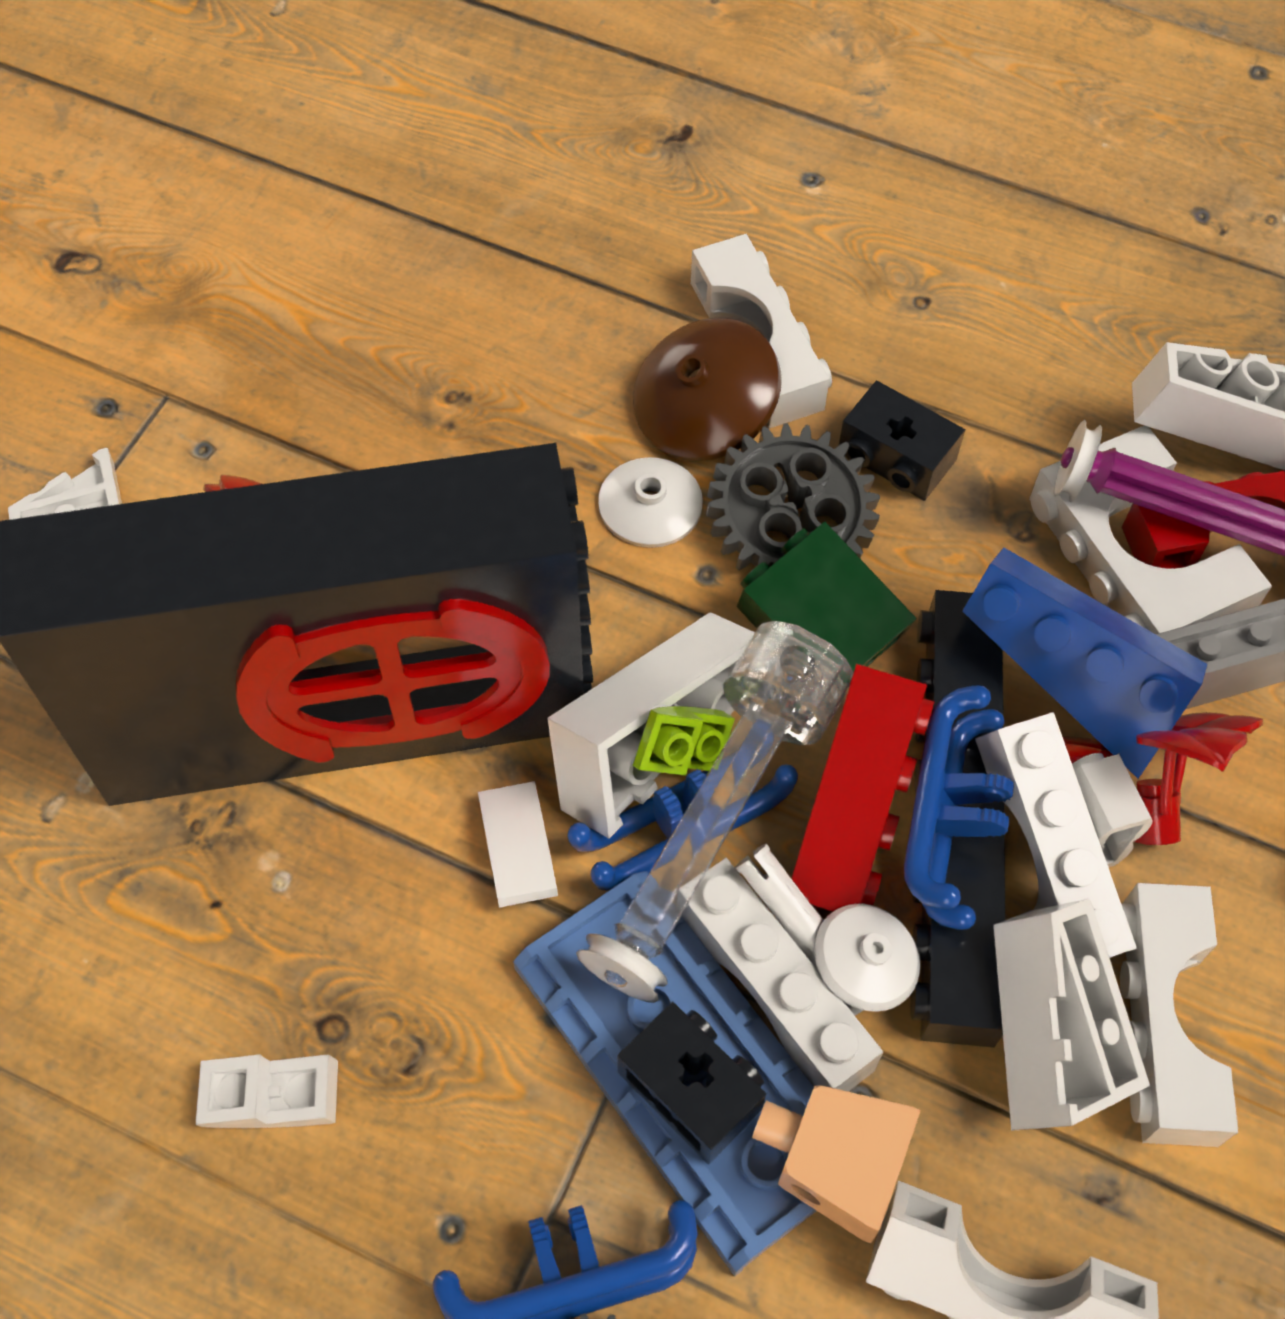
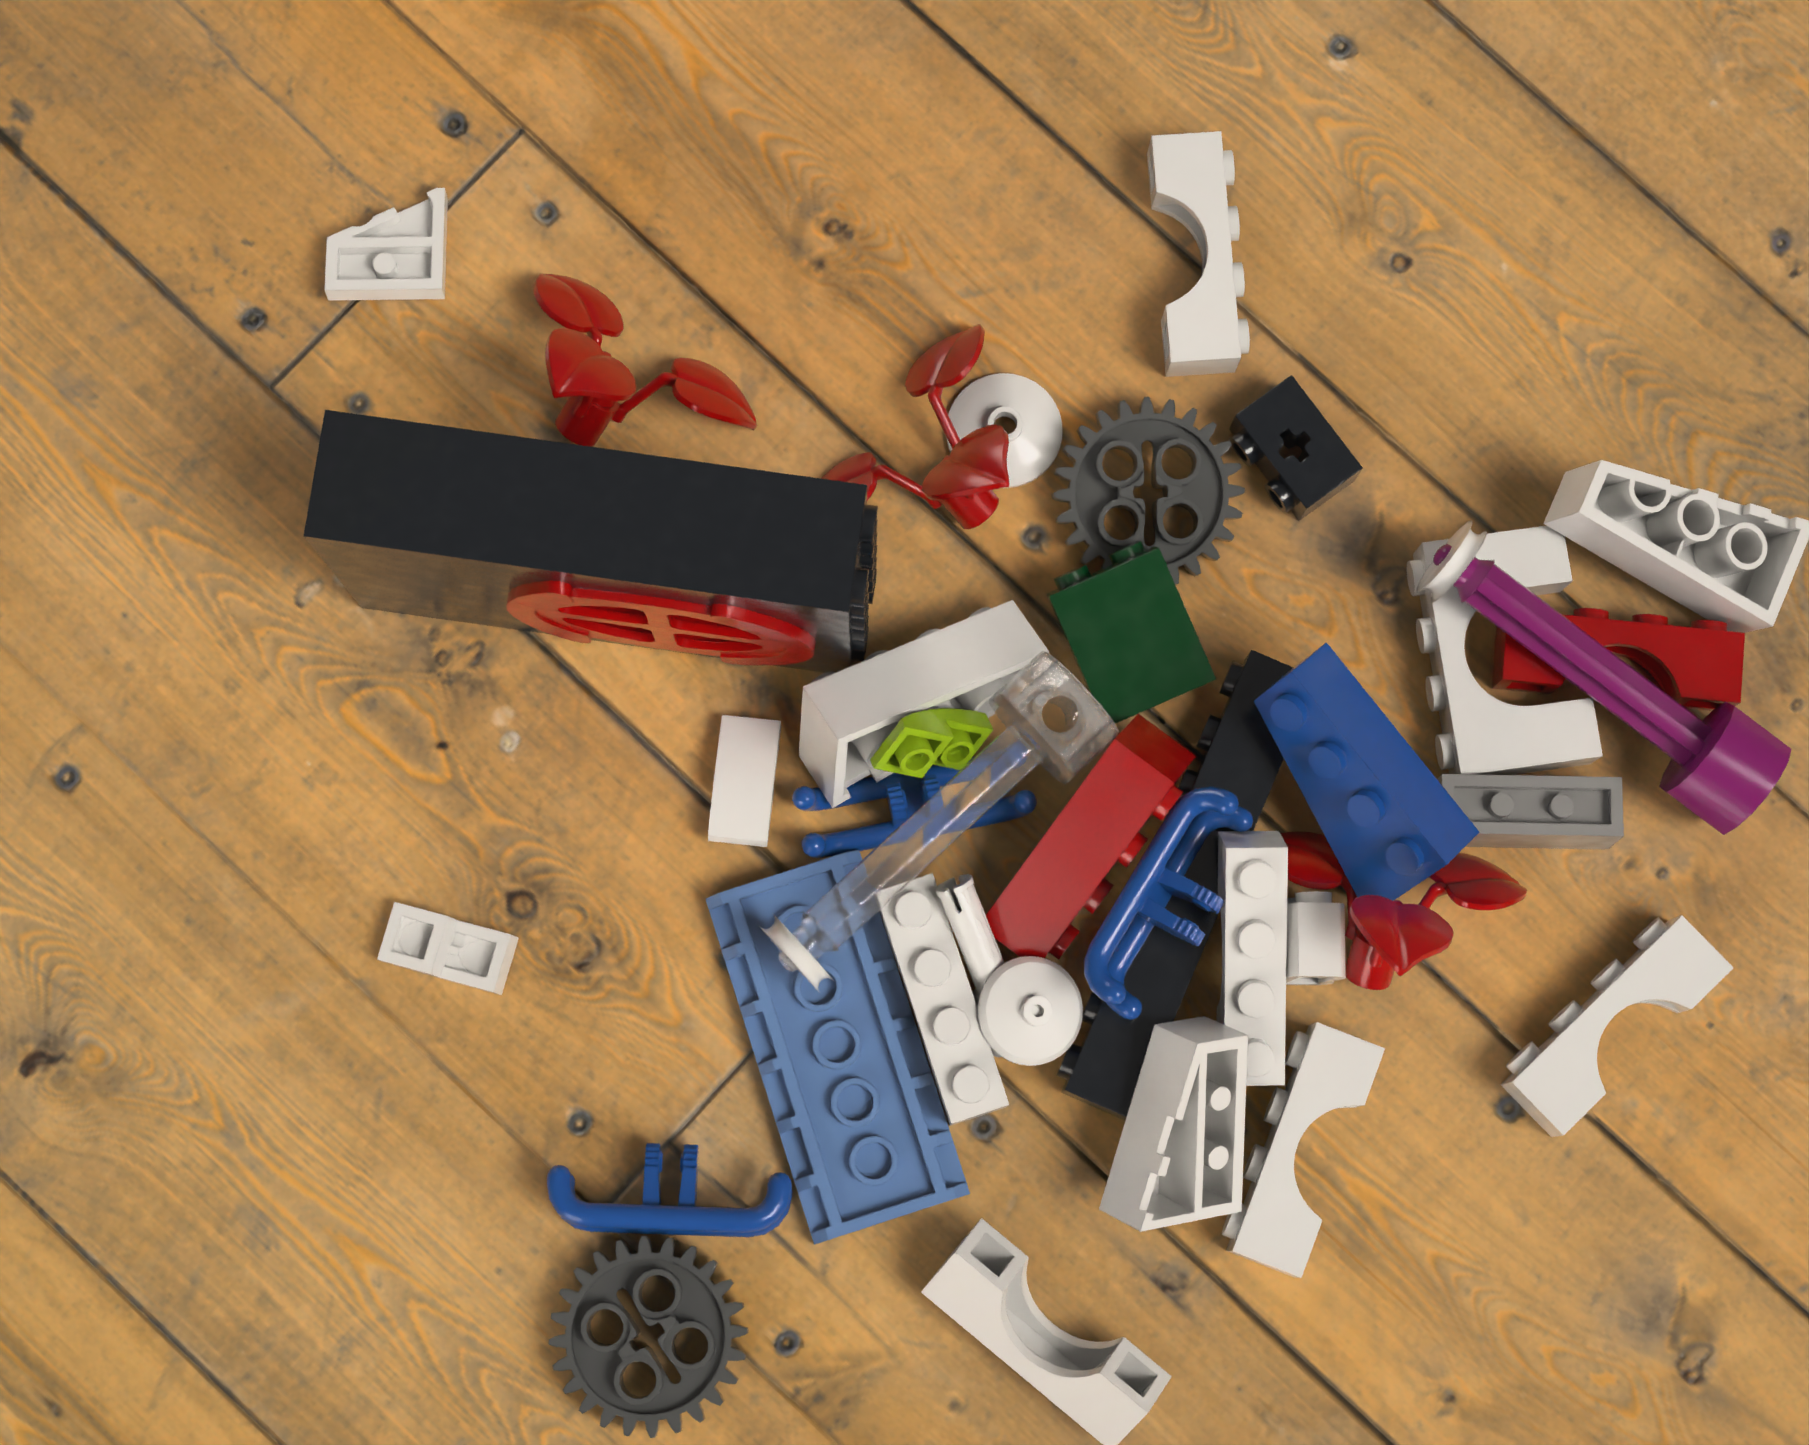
camera: 15 degrees right, 20 degrees up
black brick [617,1002,767,1165] -> none
reddish brown dish [633,318,781,462] -> none
light nougat torso [752,1085,921,1243] -> none
none -> red plant [821,324,1009,529]

